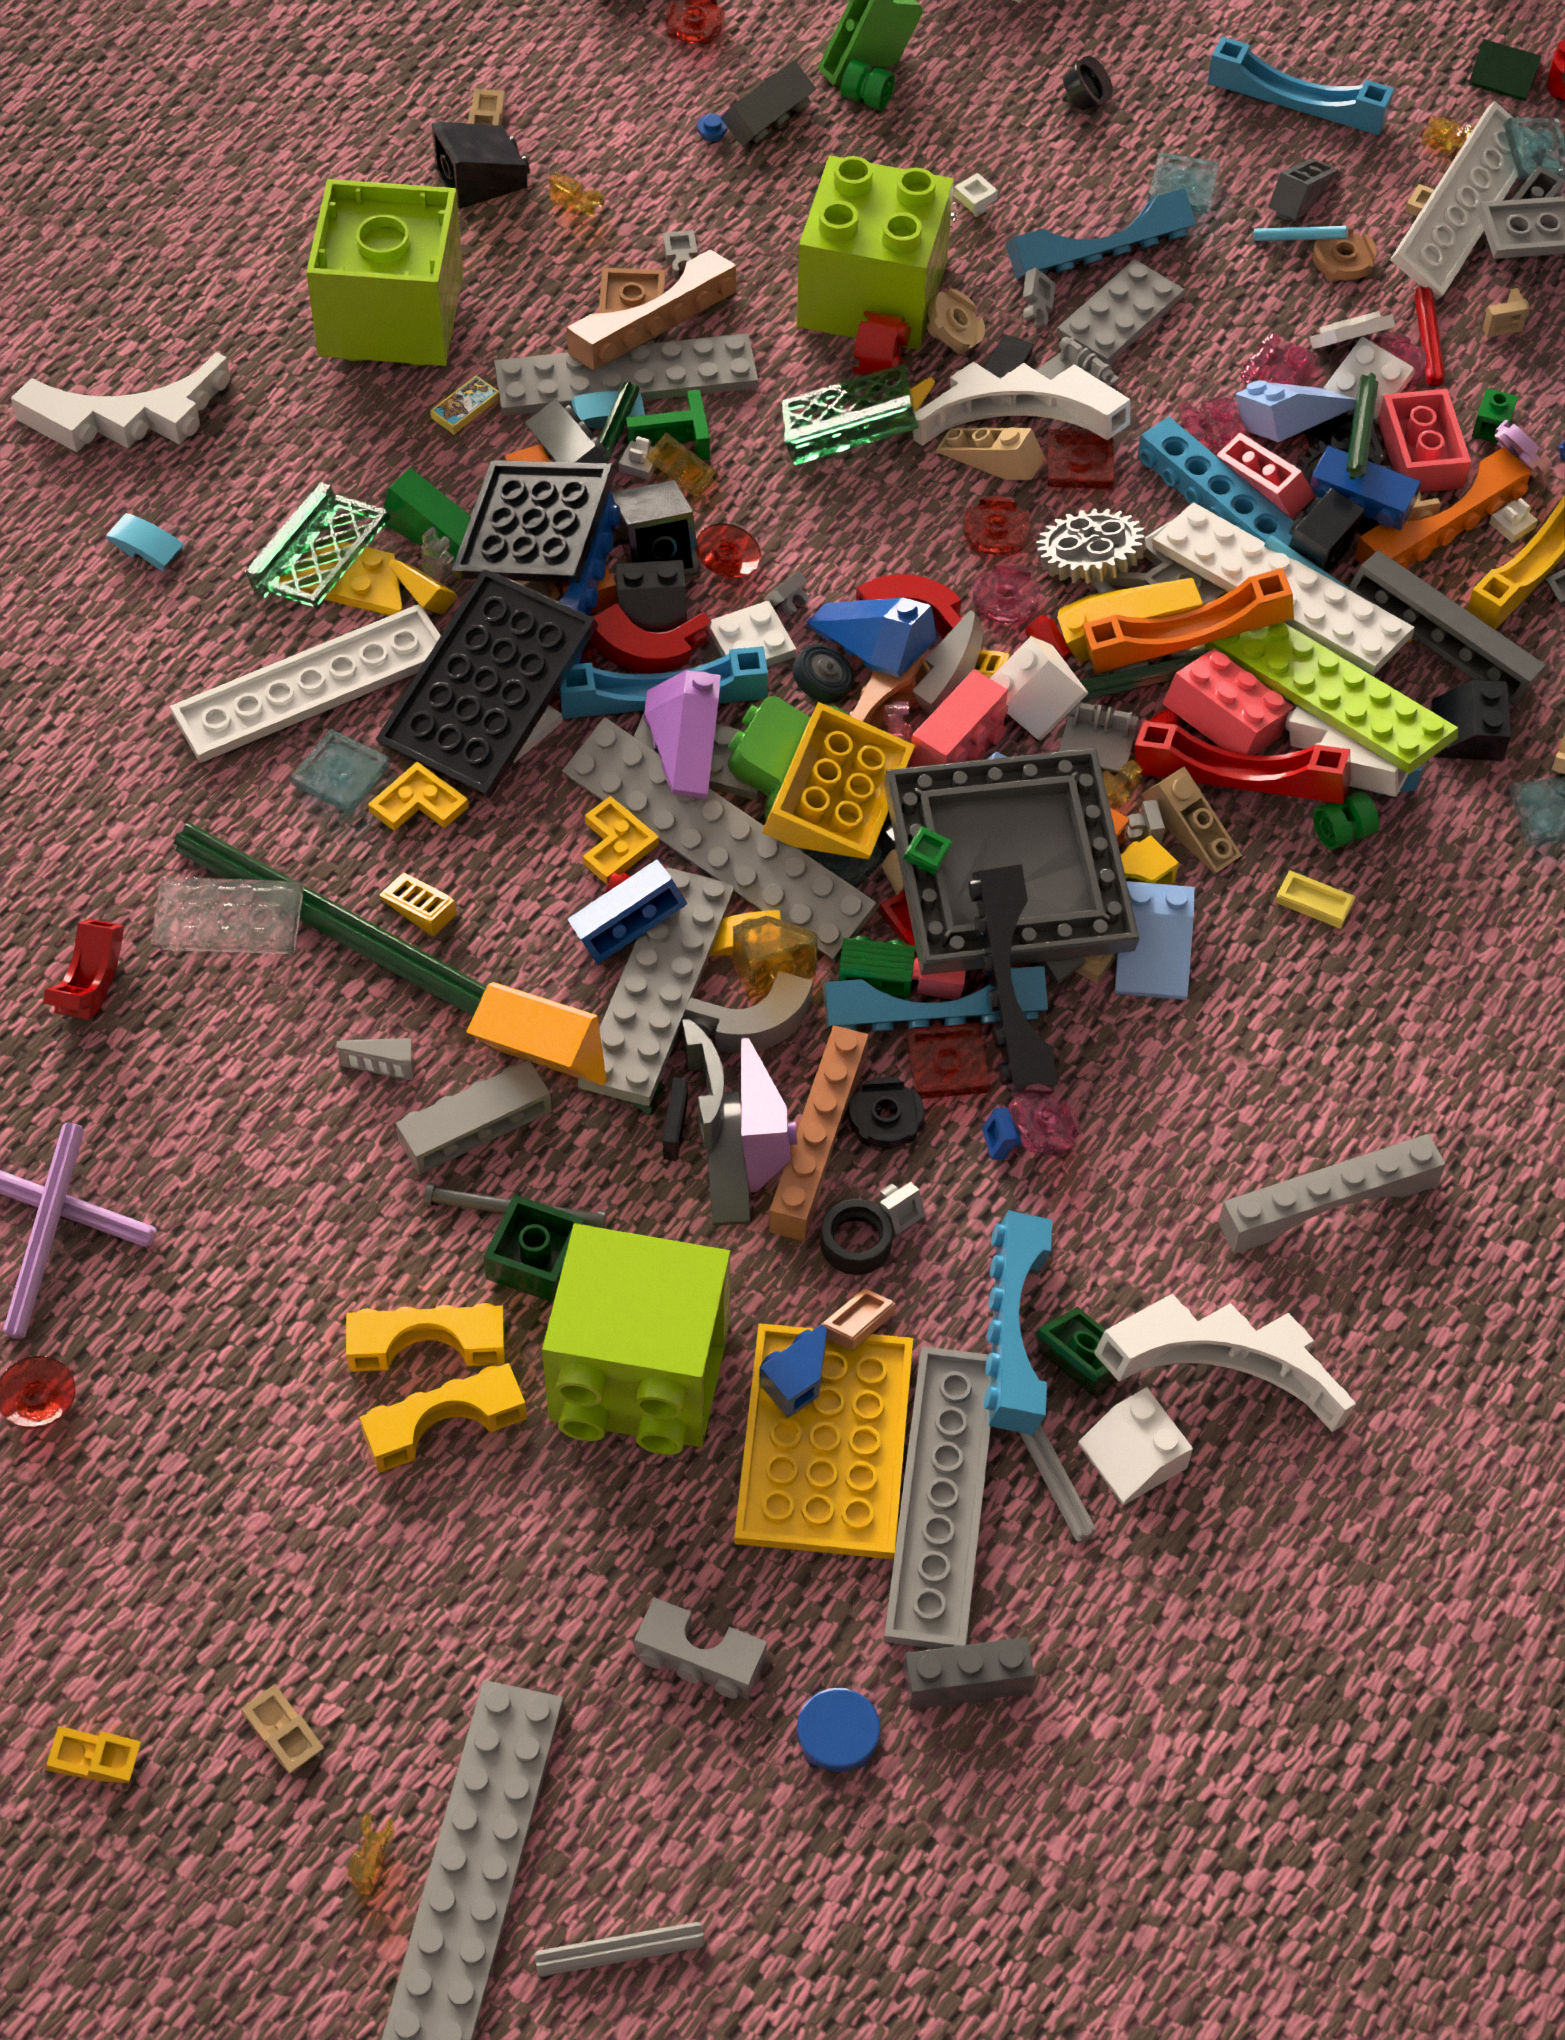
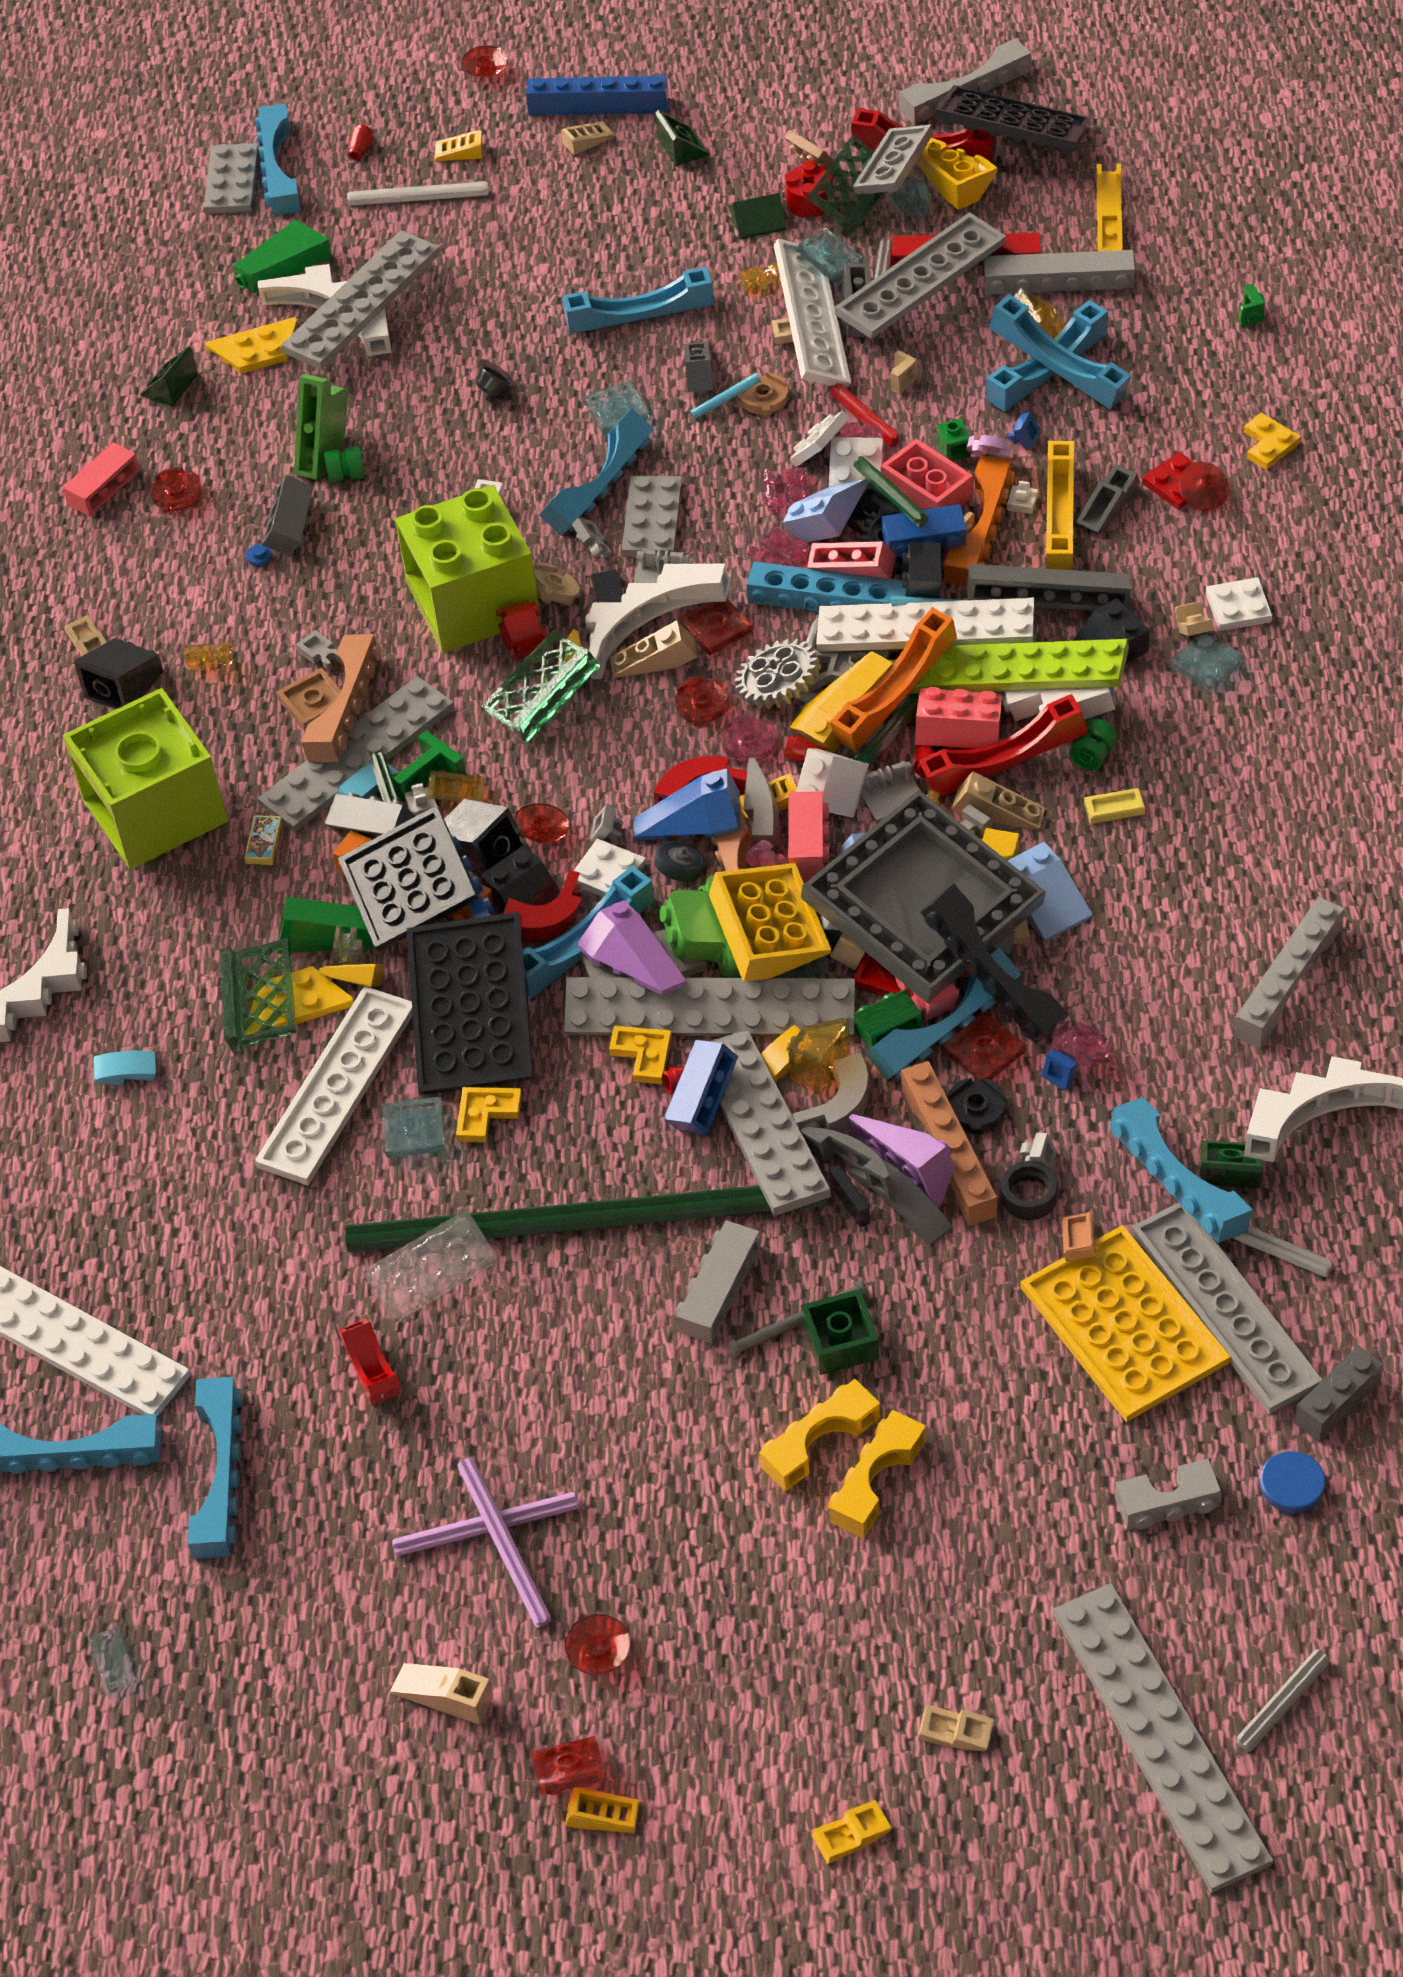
camera: 30 degrees left, 5 degrees down
light grey slope [337,1038,414,1080] -> none
clear yellow plate [348,1813,395,1896] -> none
yellow slope [379,873,457,937] -> none
light orange slope [466,982,607,1086] -> none
lime piece [542,1223,730,1455] -> none
blue slope [759,1324,827,1418] -> none
green tile [903,826,953,875] -> none
white slope [1078,1387,1193,1506] -> none

